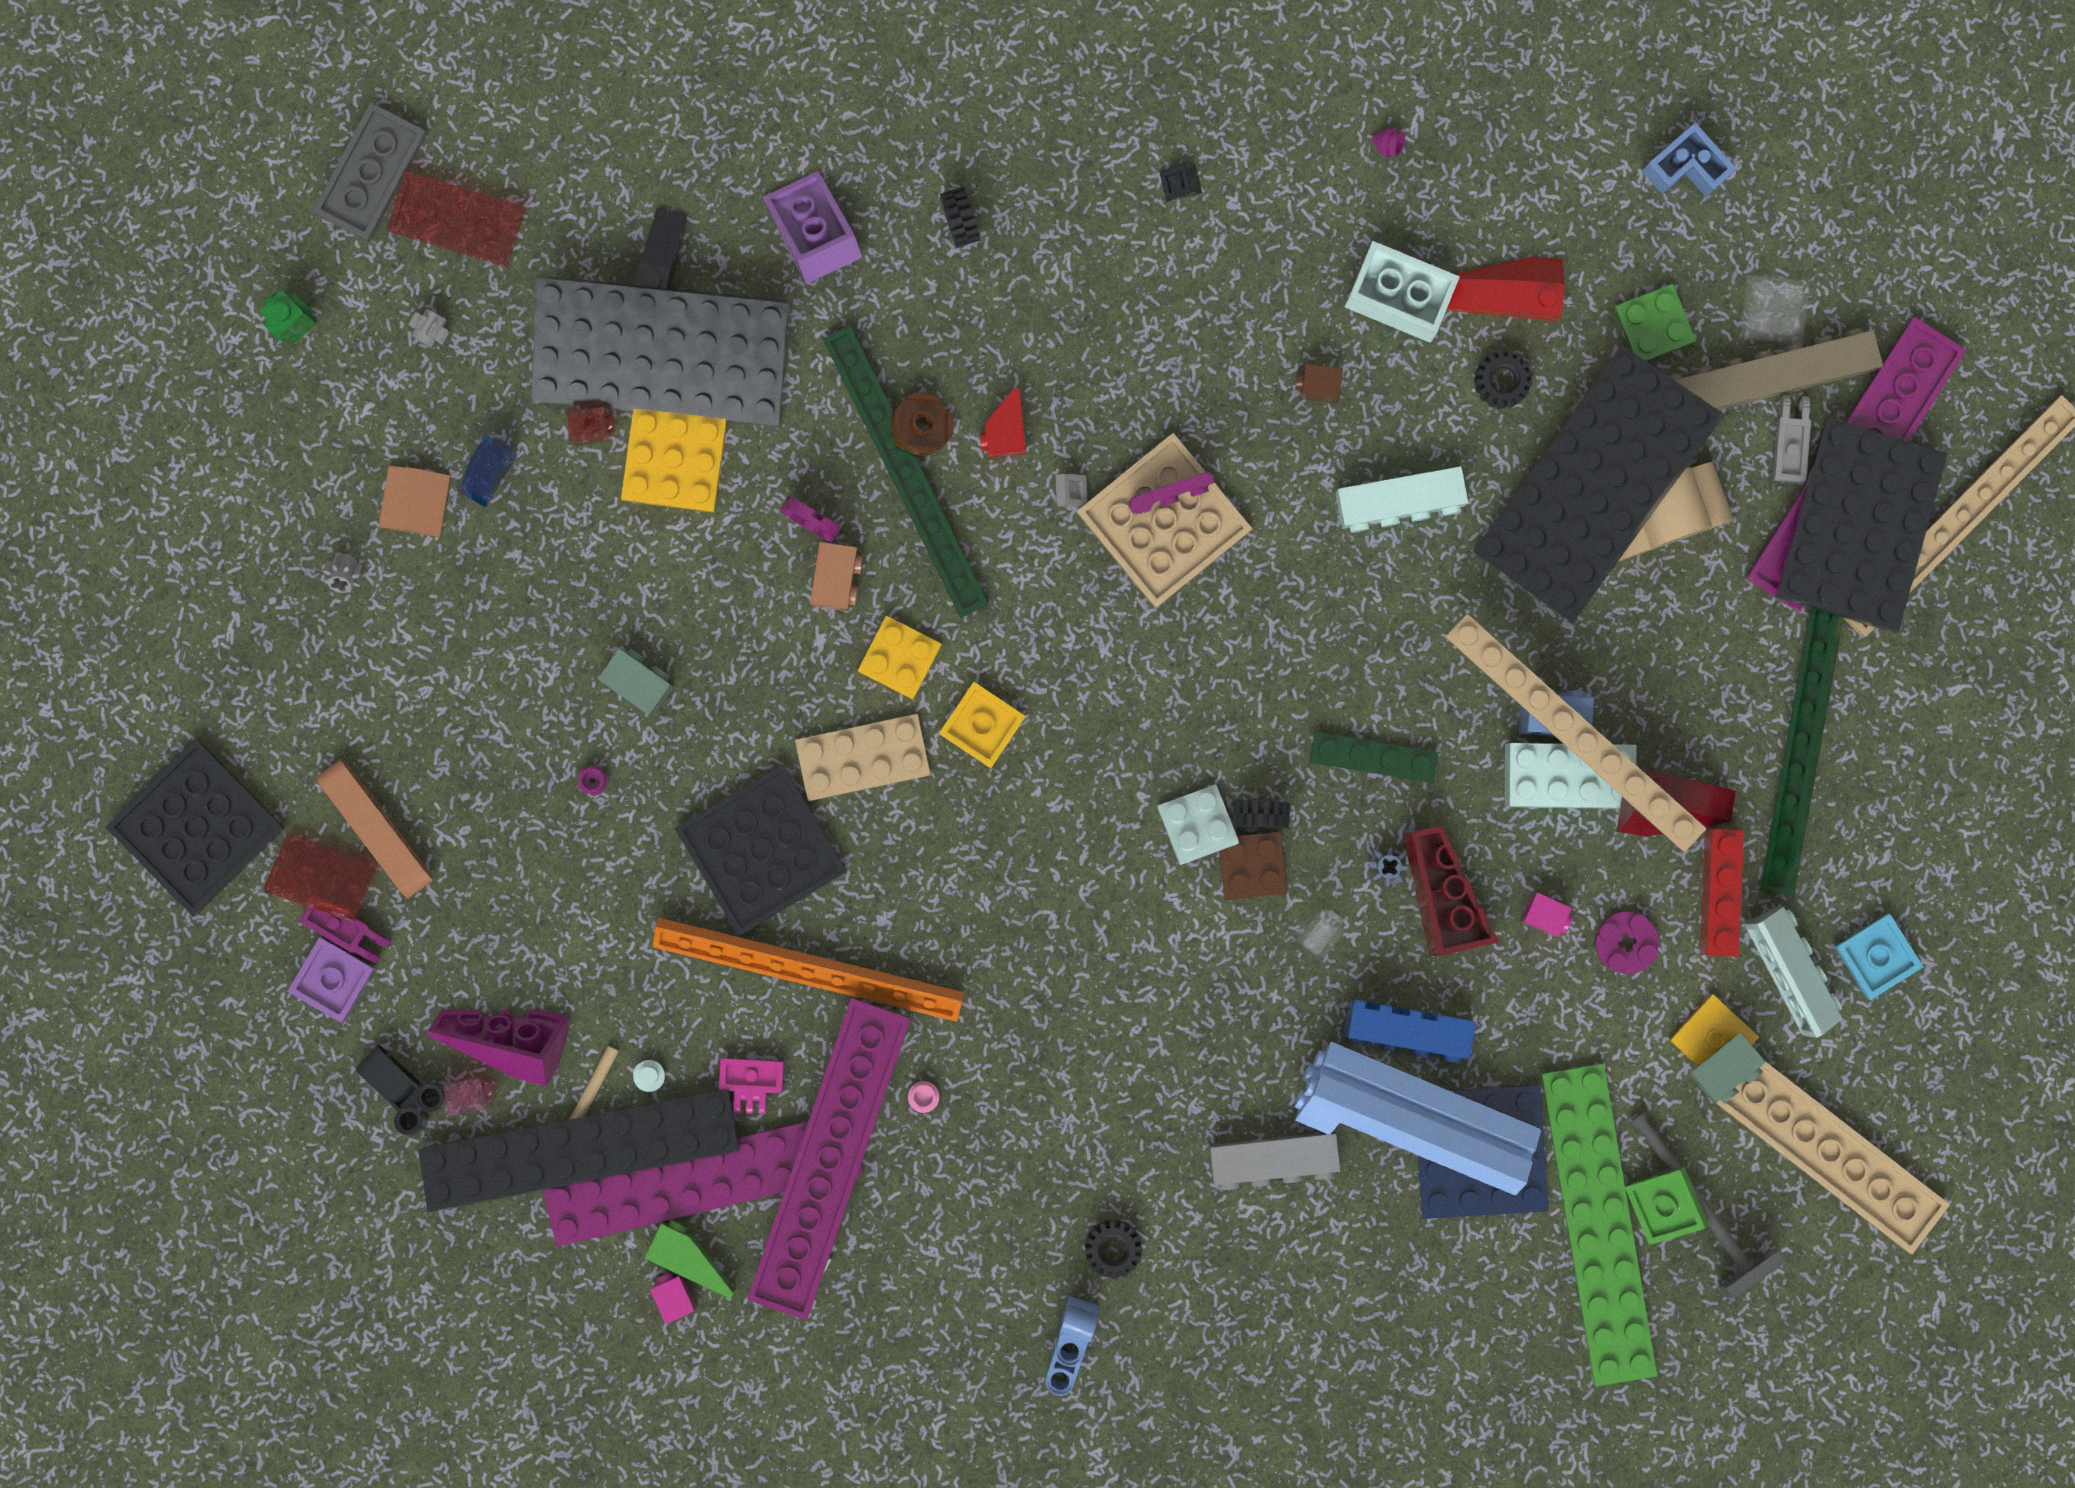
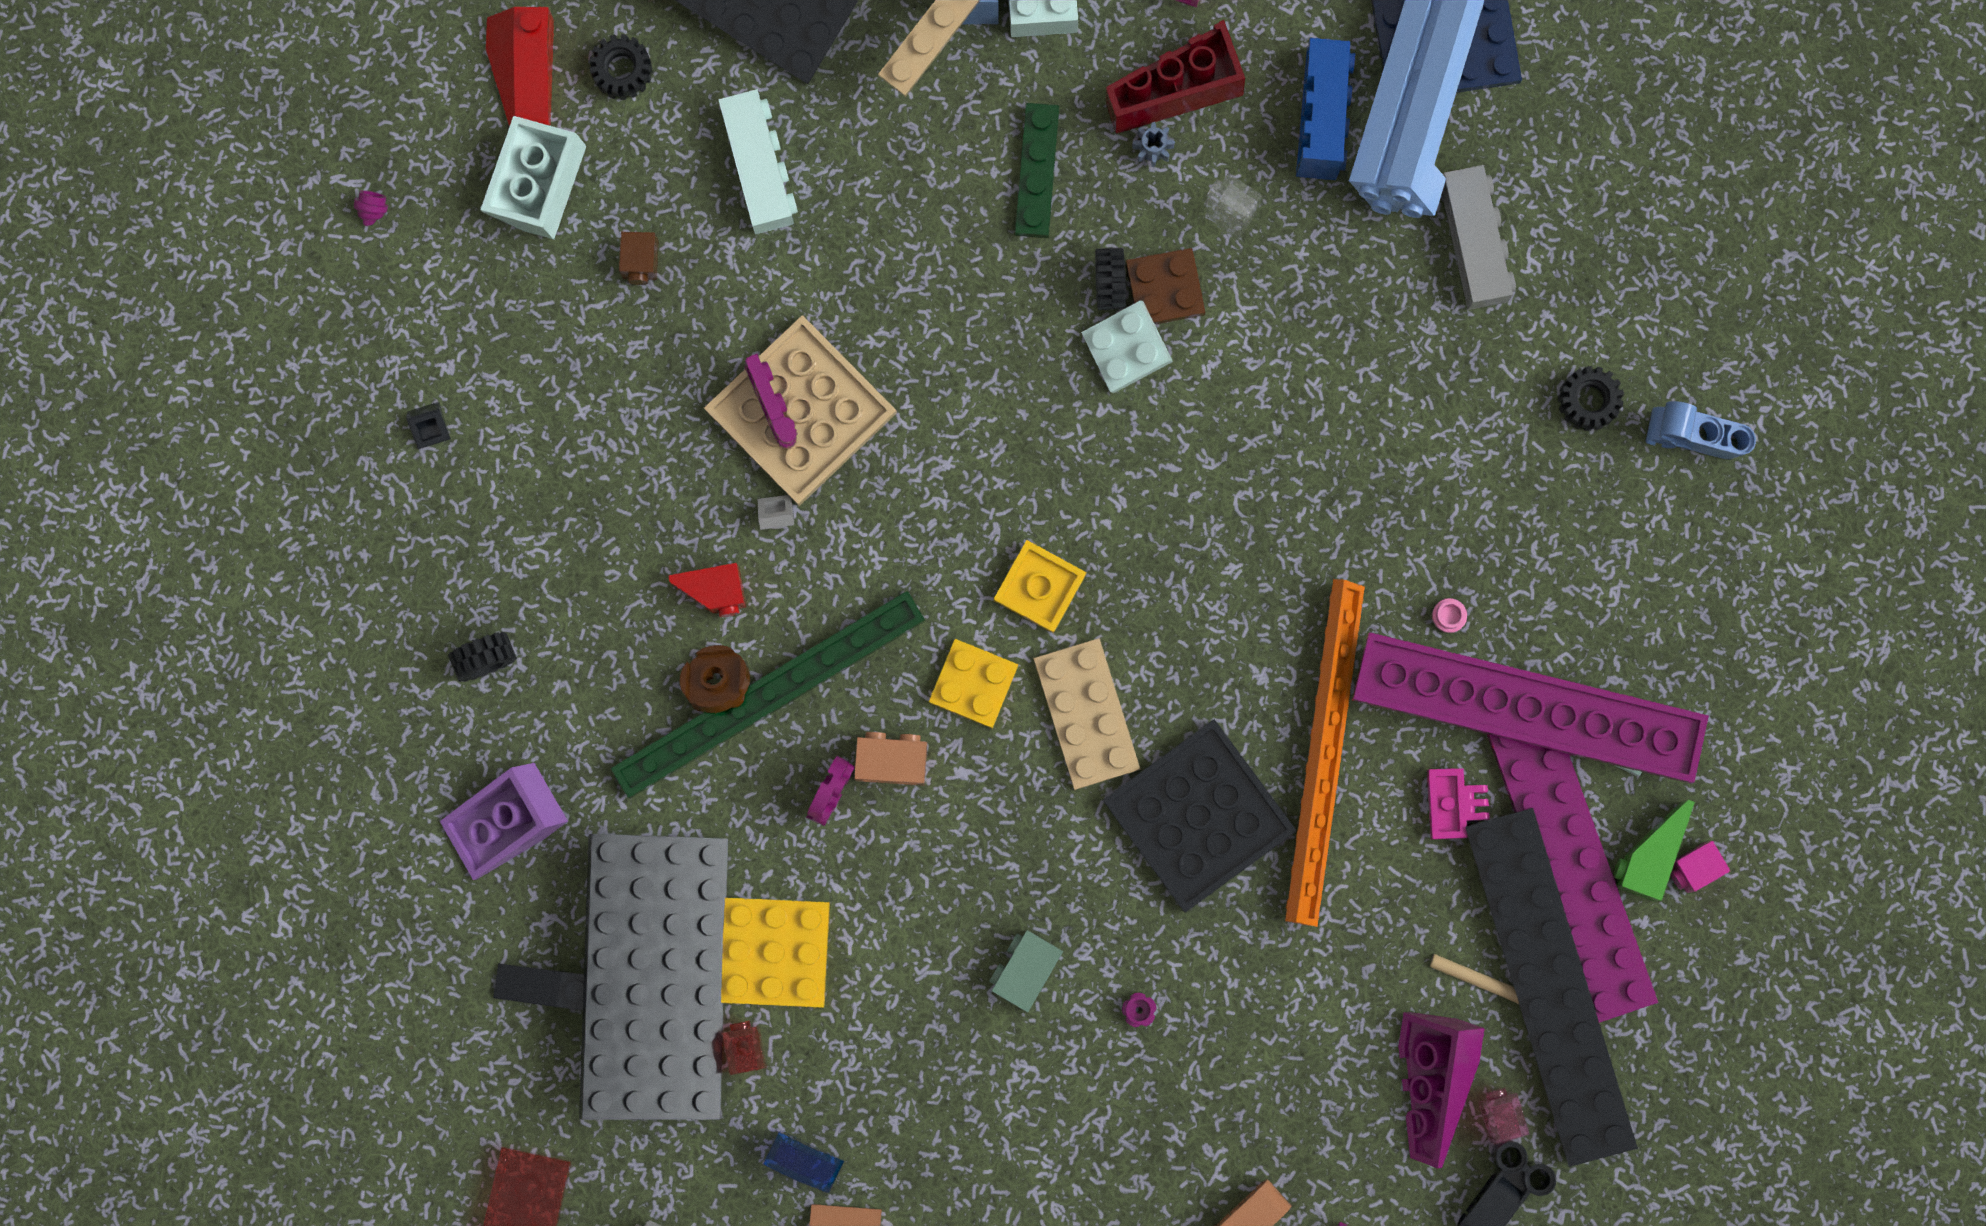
camera: 90 degrees left, 5 degrees down
light aqua plate [633,1060,665,1092] -> none

